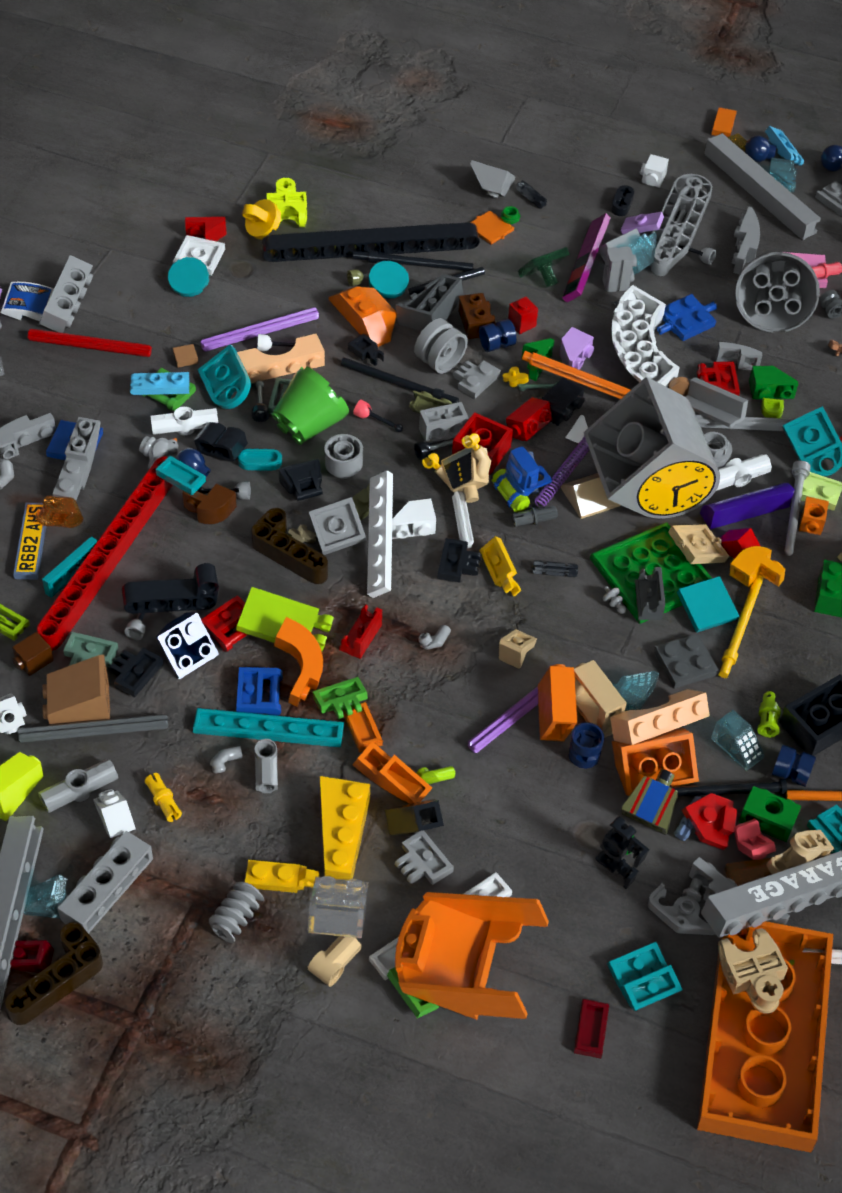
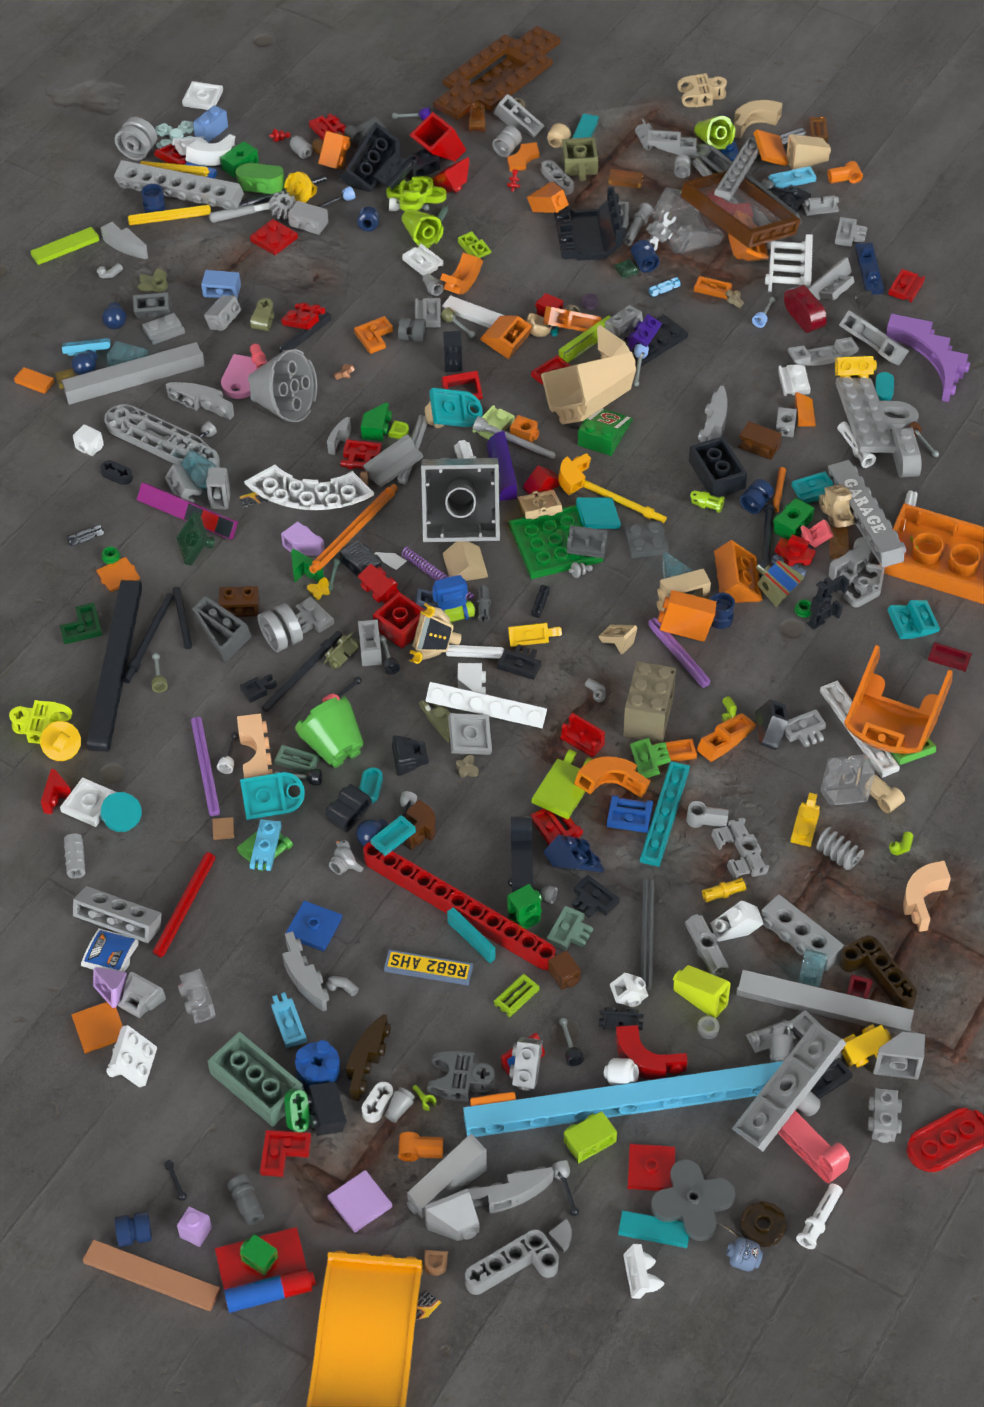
camera: 75 degrees left, 0 degrees up
clear orange piece [35,496,83,528] -> none
medium nougat slope [42,655,110,725] -> none
light grey slope [52,417,101,503] -> none
white piece [151,407,218,436] -> none
light grey arm [210,746,243,774] -> none
dark brown beam [252,508,328,584] -> none
yellow wedge [320,776,370,889] -> none
light grey piece [325,434,363,479] -> none
orange wedge [329,286,397,347] -> none
teal tile [368,261,409,299] -> none
light grey slope [470,160,515,198] -> none
dark blue wheel [479,319,517,352] -> none
red brick [508,297,538,334] -> none
light nougat arch [610,689,710,745] -> none
lavender plate [621,212,664,235] -> none
blue plate [657,294,717,341] -> none
clear light blue slope [711,710,765,771] -> none
tan piece [718,928,788,1014] -> none
none -> dark green plate [60,603,103,645]
none -> light grey axle [64,833,85,879]
none -> green brick [507,884,542,930]
none -> dark tan container [623,661,676,743]
none -> light grey piece [711,818,769,880]
none -> lime arm [889,832,914,856]
none -> light nougat arch [903,861,951,932]

